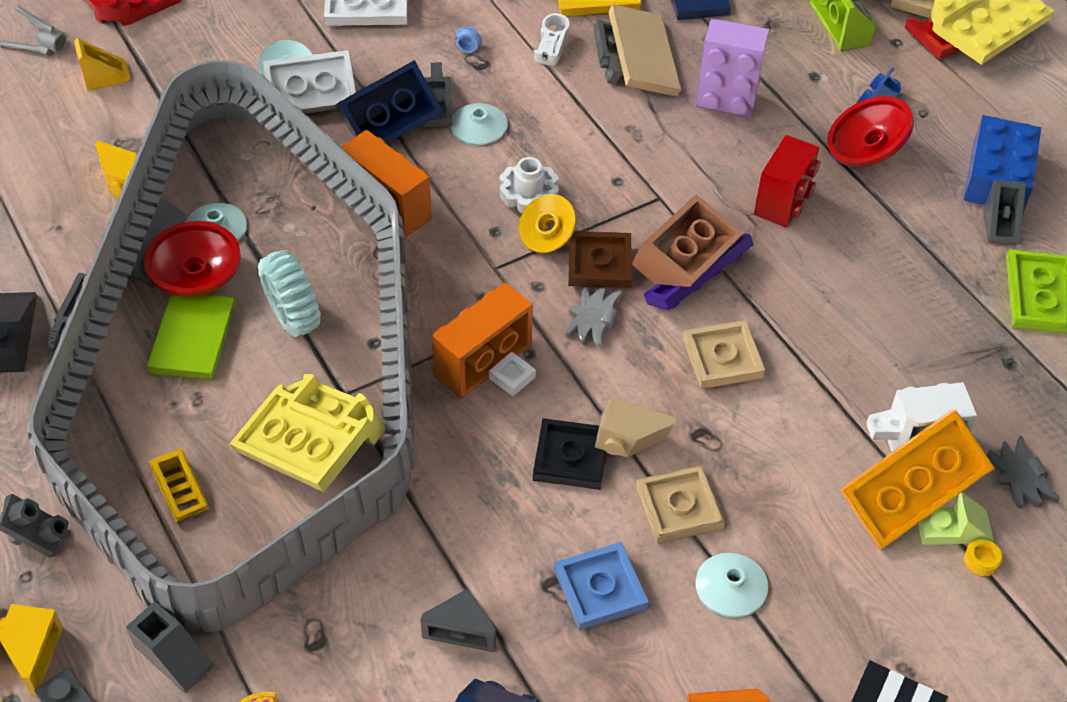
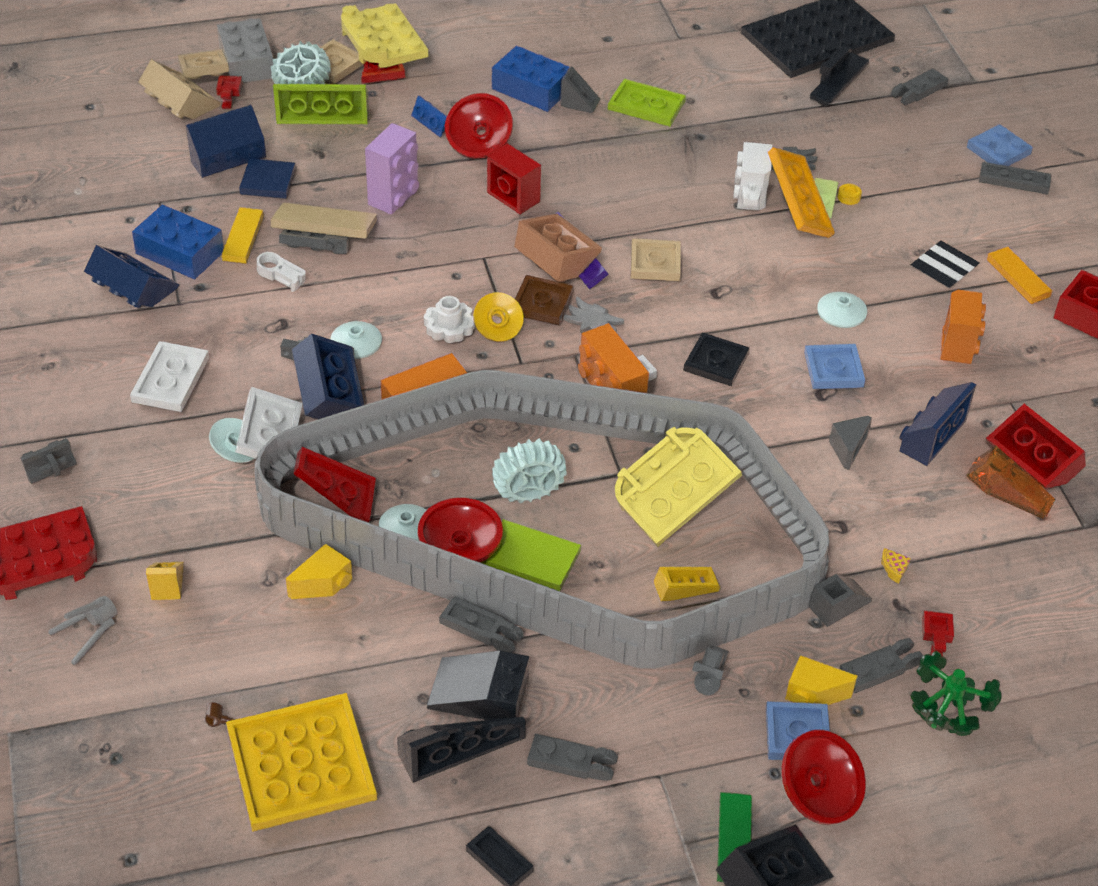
camera: 75 degrees left, 5 degrees down
light blue plate [456,27,482,53] -> none
tan slope [595,397,676,458] -> none
tan tile [636,465,725,544] -> none
none -> red wing [293,447,376,523]

